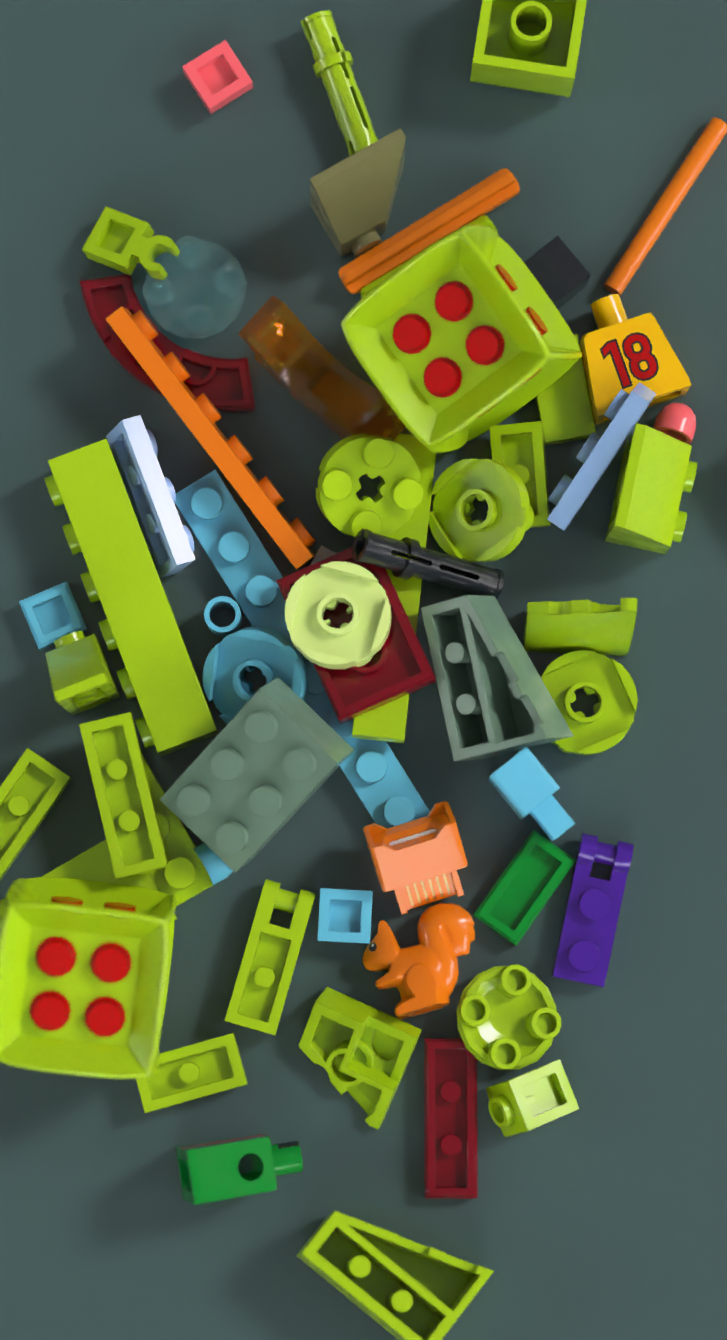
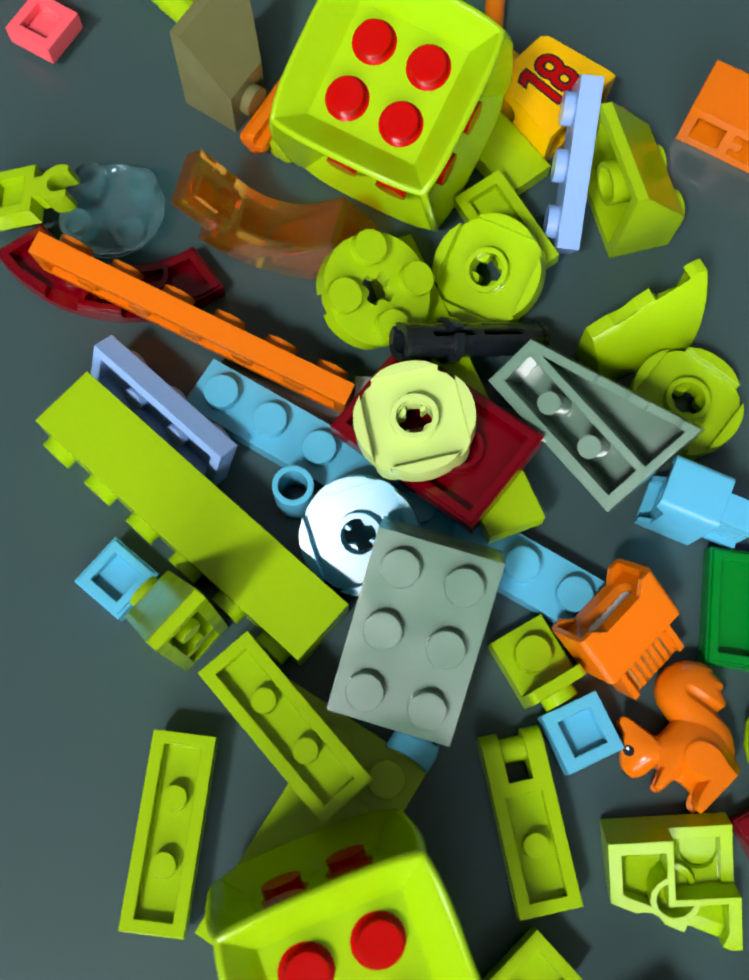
camera: 30 degrees left, 10 degrees down
none -> lime bracket [487,614,586,712]

